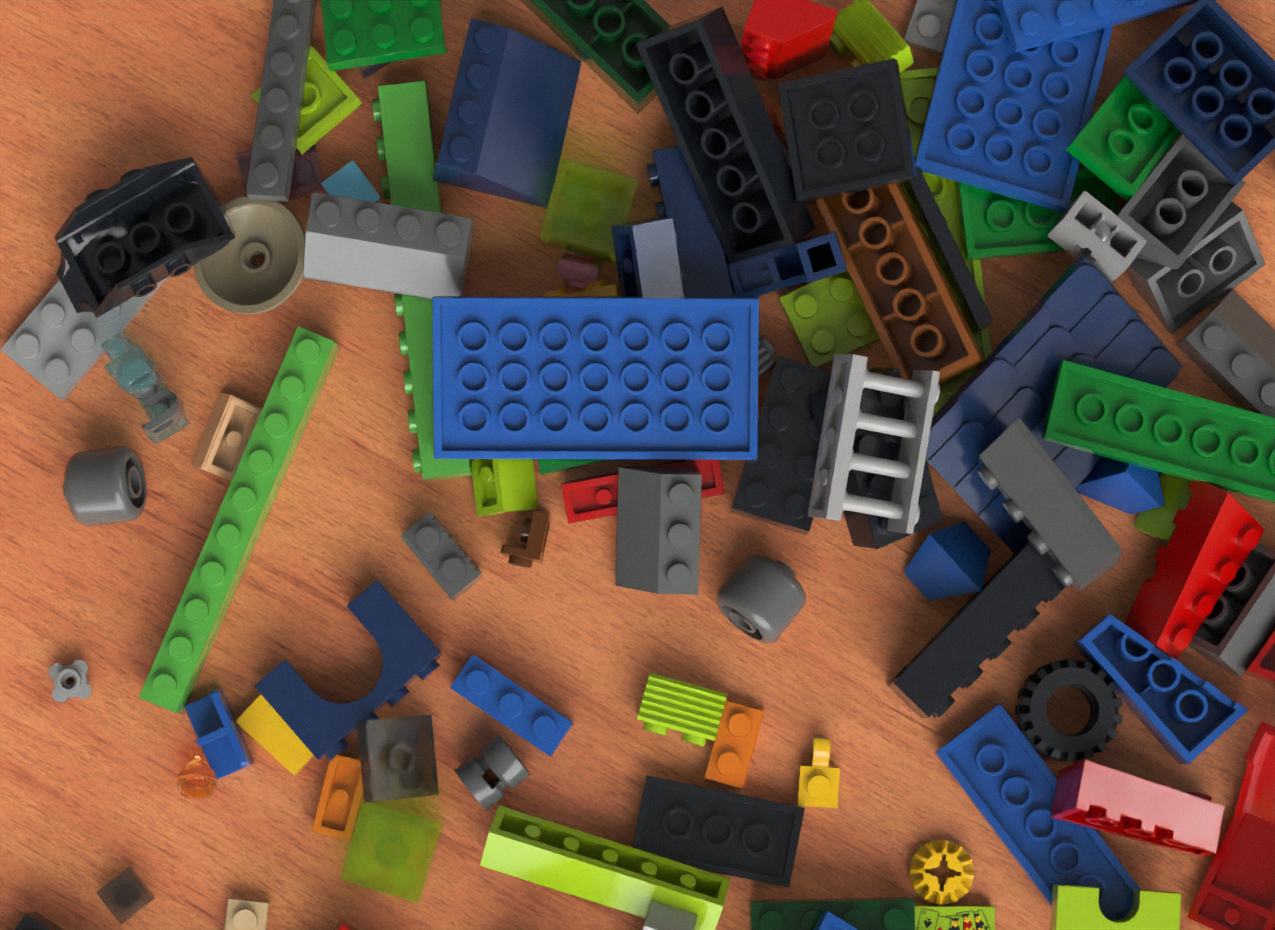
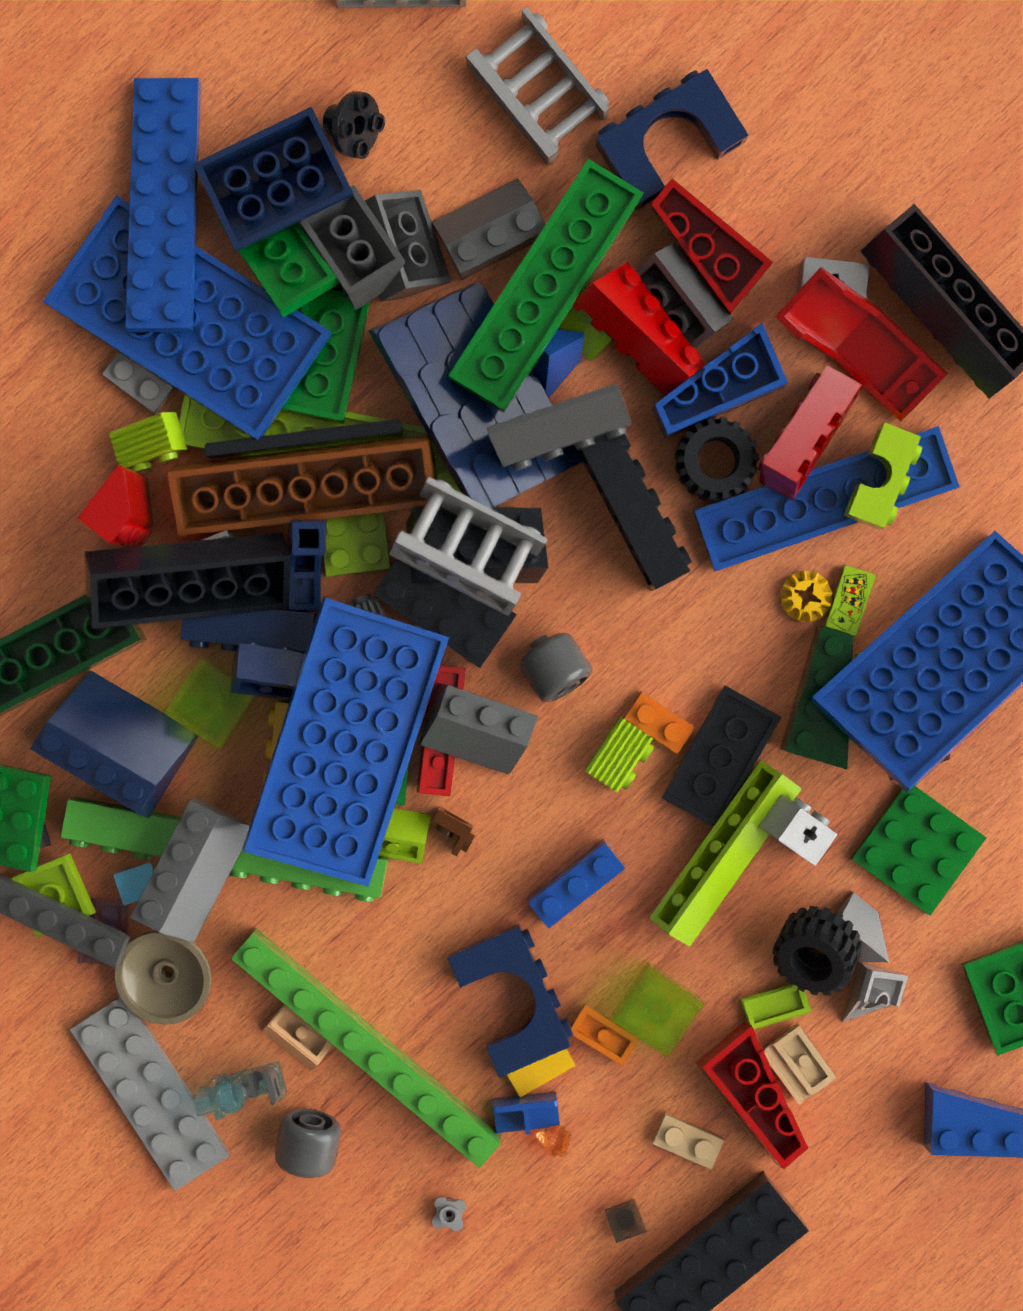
camera: 70 degrees left, 5 degrees up
black slope [54,157,236,318] -> none
clear smoke plate [357,715,439,803] -> none
dark grey brick [400,513,482,601] -> none
dark grey wheel [454,735,531,811] -> none
clear pink plate [556,251,604,288] -> none
black plate [778,58,917,203] -> none
yellow plate [797,737,840,809] -> none
blue slope [904,522,991,602] -> none
light grey brick [1047,190,1147,283] -> none

